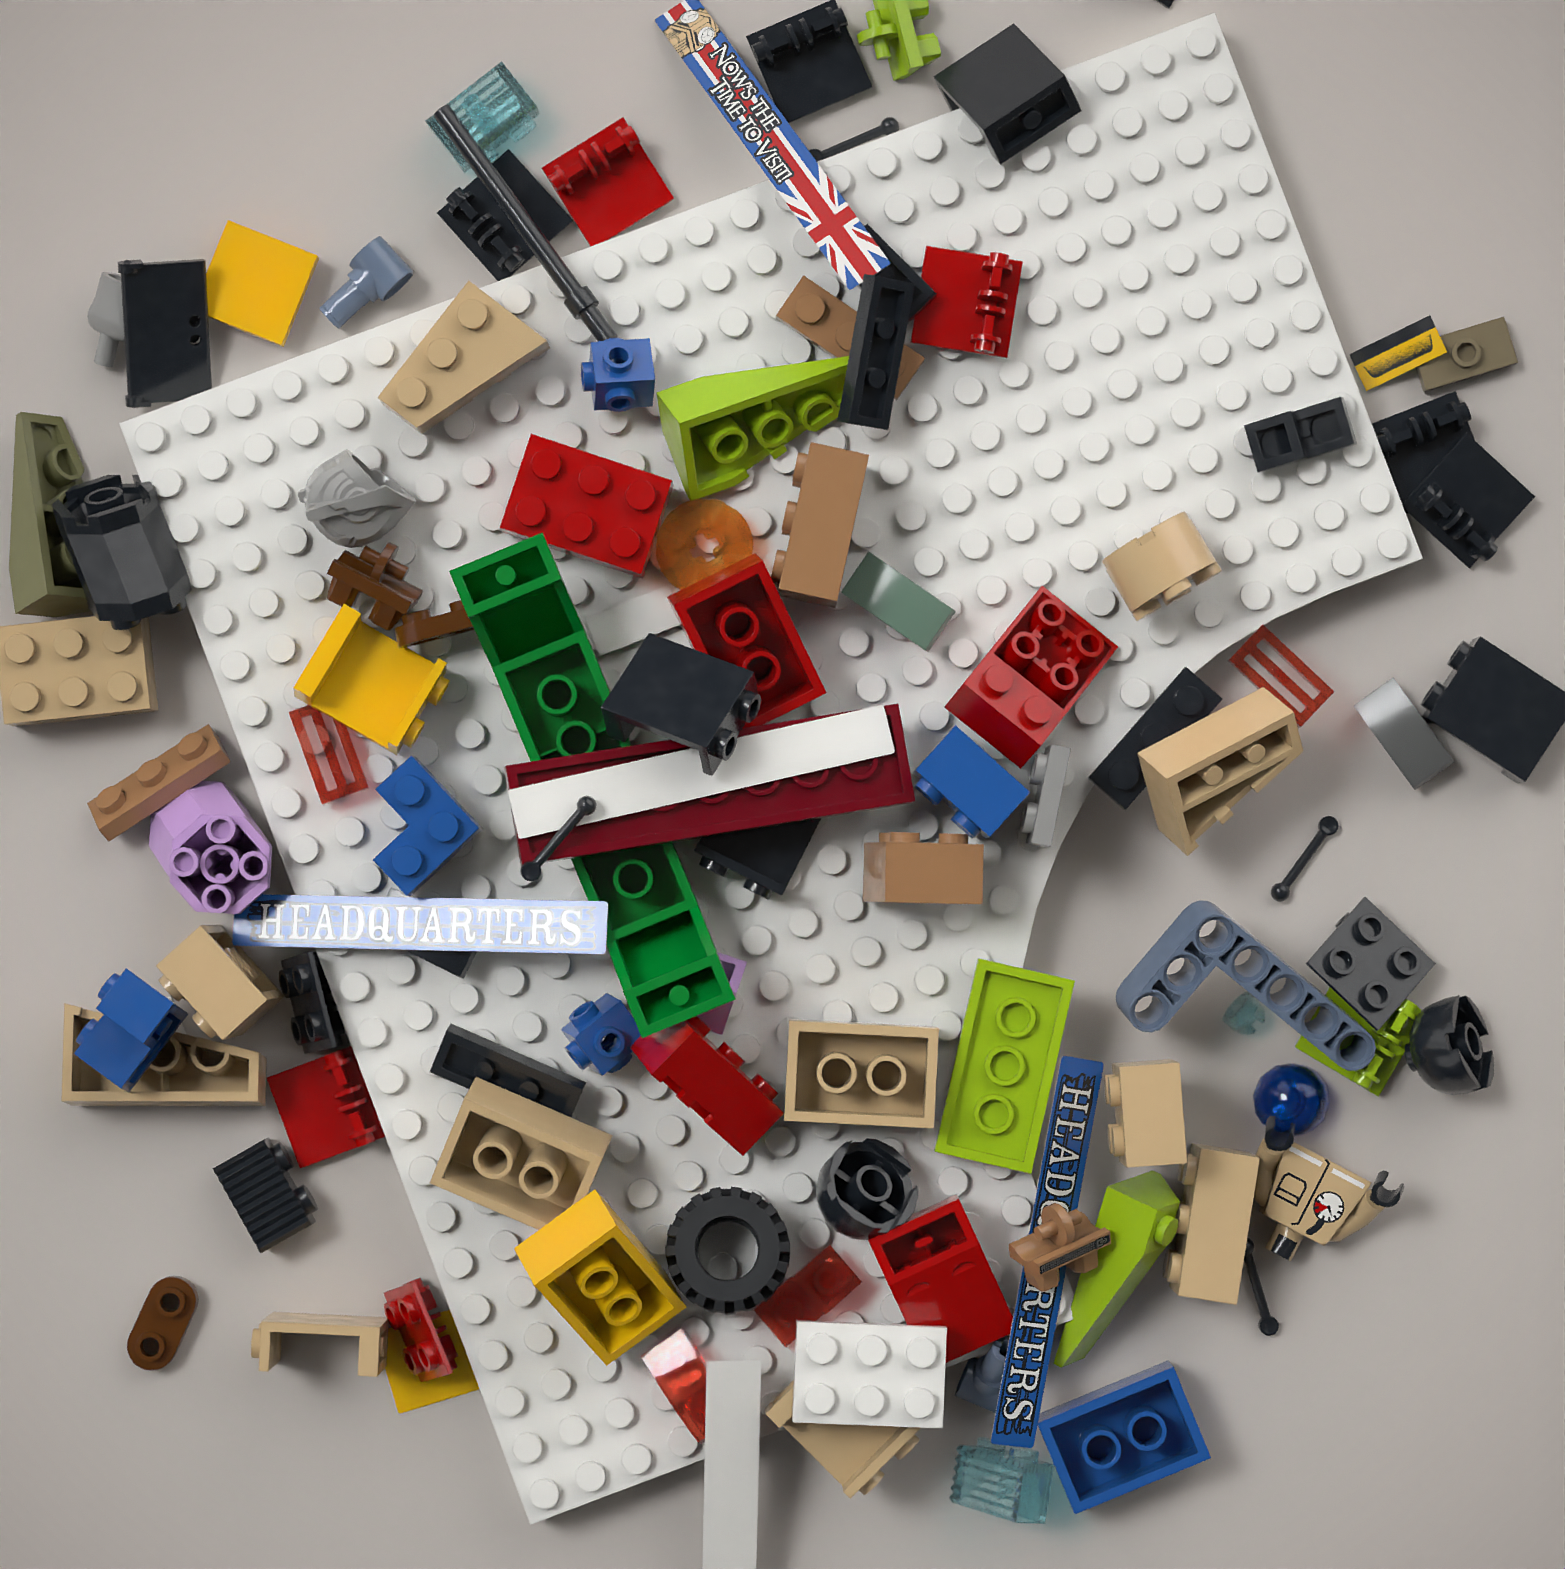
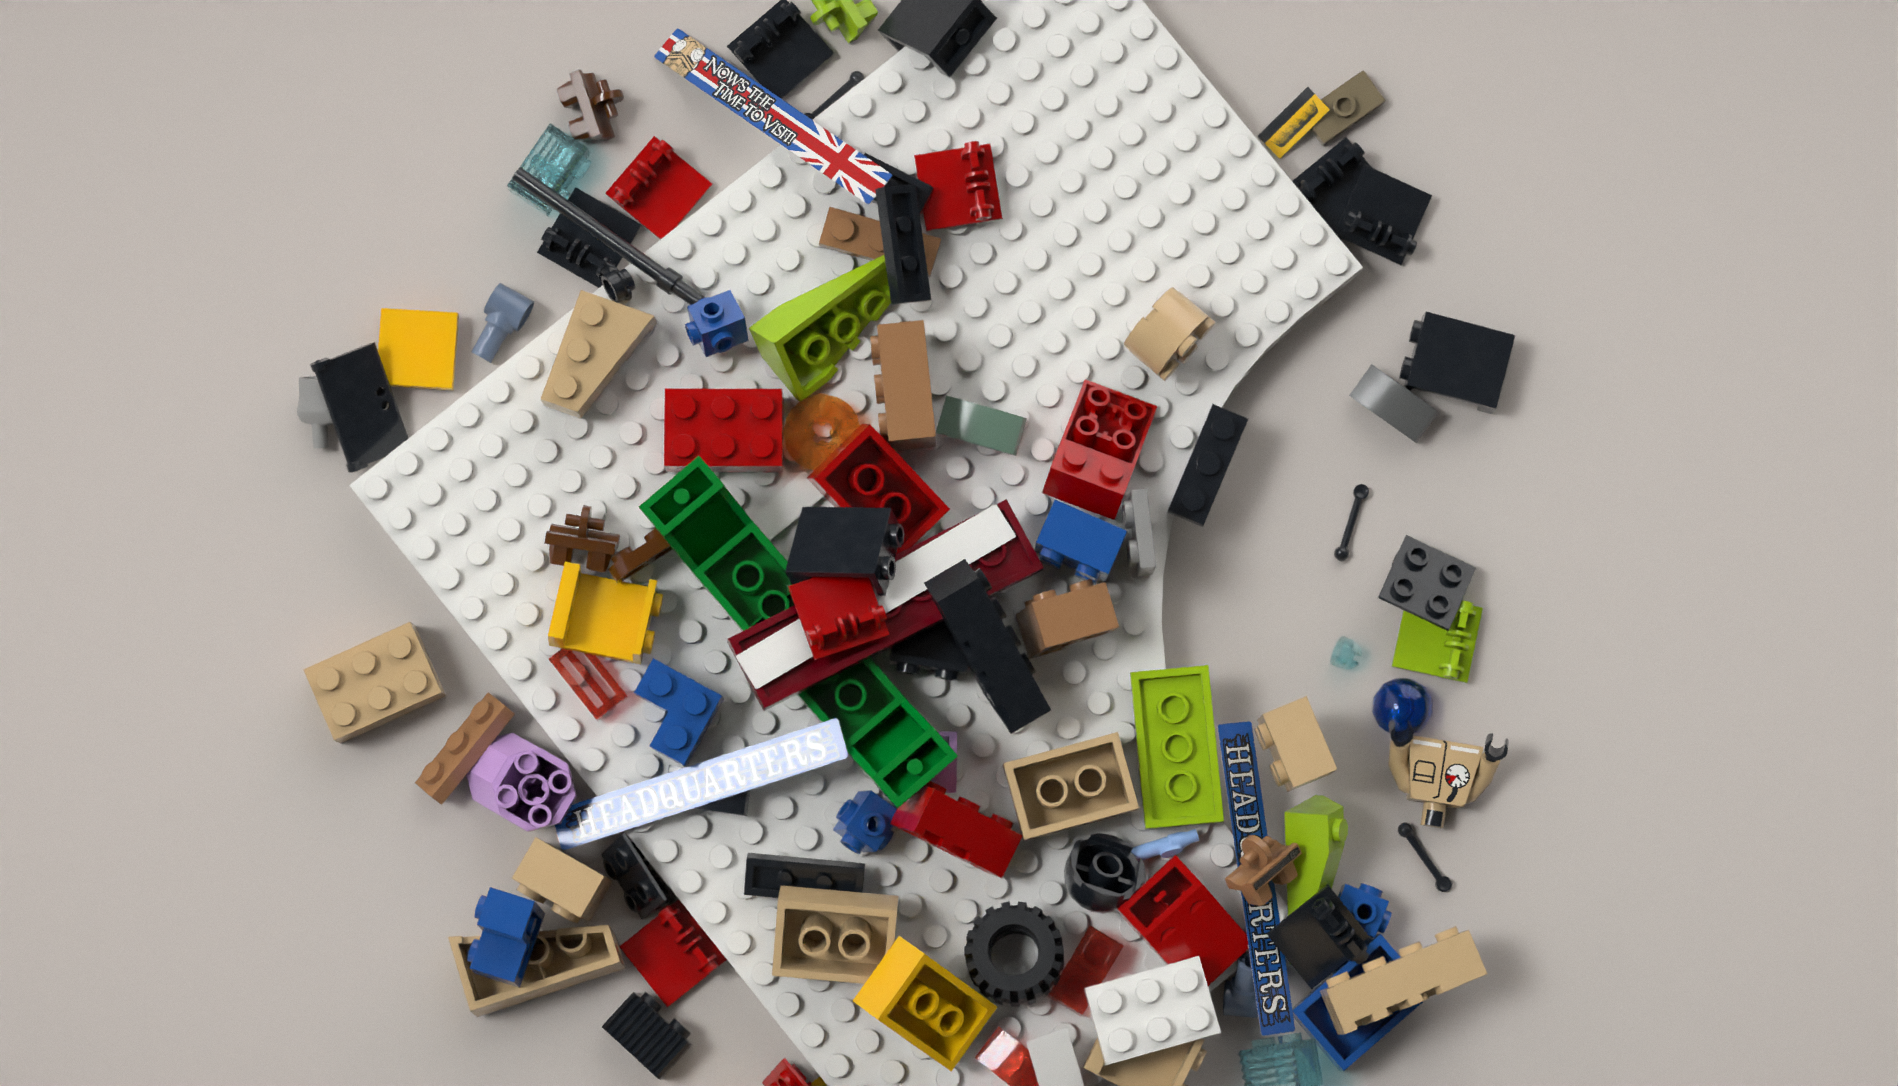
camera: 20 degrees left, 5 degrees down
olive wedge [9,412,91,618] -> none
black brick [52,475,192,630] -> none
light grey helmet [298,449,416,548] -> none
black hinge [520,796,597,881] -> none
sand blue beam [1116,900,1376,1071] -> none
tan wedge [1137,687,1303,856] -> none
tan brick [1163,1143,1260,1305] -> none
clear red tile [1227,624,1334,728] -> none
black slope [1244,397,1357,473] -> none
black cylinder [1405,995,1494,1095] -> none
none -> reddish brown hips [557,70,624,142]
none -> black plate [601,266,635,303]
none -> red hinge [788,577,890,661]
none -> black wedge [924,559,1051,734]
none -> light blue piece [1131,829,1199,862]
none -> black hinge [1266,884,1373,989]
none -> tan wedge [1320,926,1487,1035]
none -> blue brick [1338,883,1392,939]

